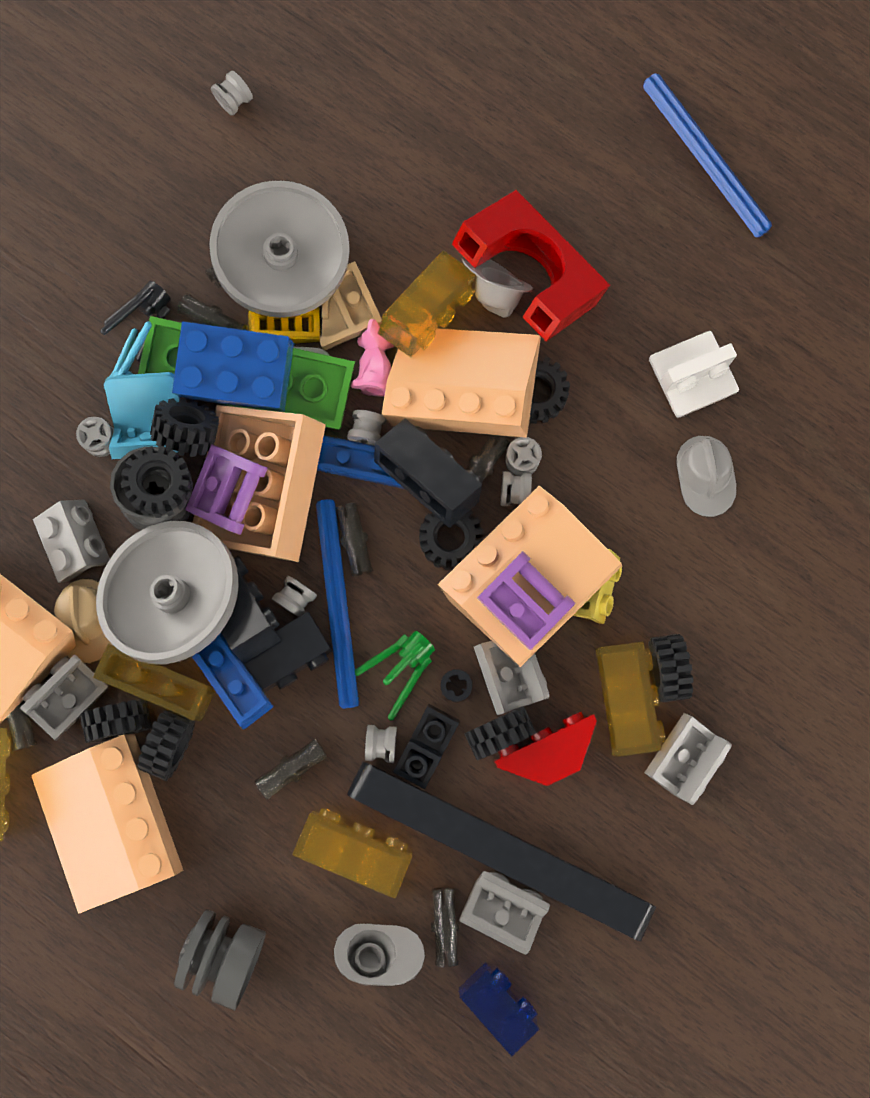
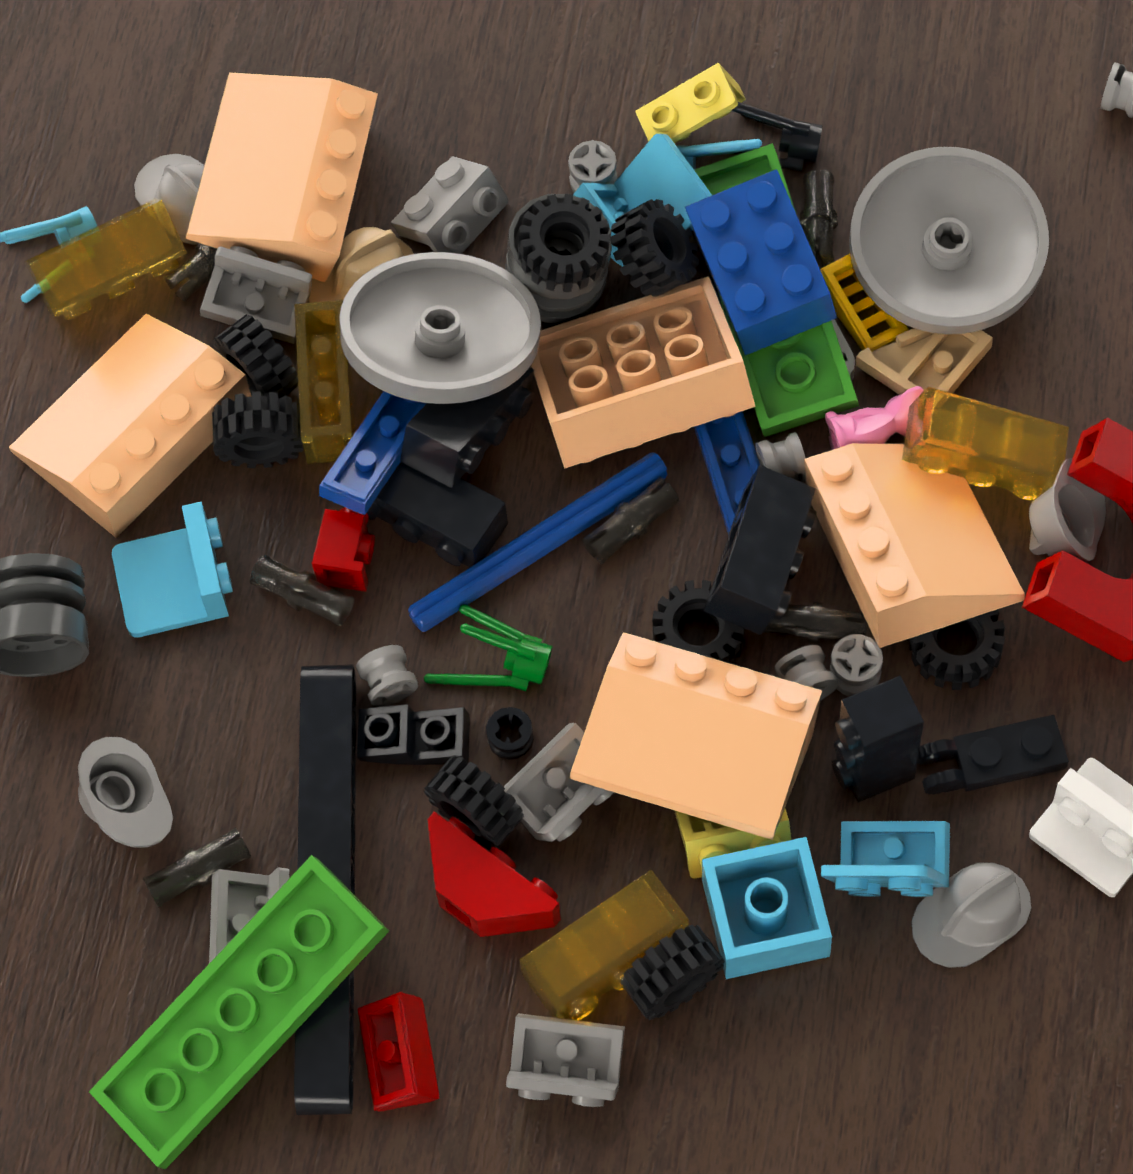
camera: 70 degrees right, 15 degrees down
medium lavender plate [185,444,268,535] -> none
light grey wheel [272,576,317,617] -> none
clear yellow brick [292,808,413,899] -> none
clear blue brick [459,962,540,1056] -> none
medium lavender plate [477,551,575,650] -> none
none -> bright green plate [89,855,389,1169]
none -> medium azure bracket [112,502,233,638]
none -> red brick [312,507,375,592]
none -> red slope [357,992,439,1112]
none -> light yellow bracket [635,63,746,143]
none -> medium azure brick [702,837,832,979]
none -> medium azure bracket [821,821,950,897]
none -> black brick [832,675,924,803]
none -> black hinge [917,714,1069,795]

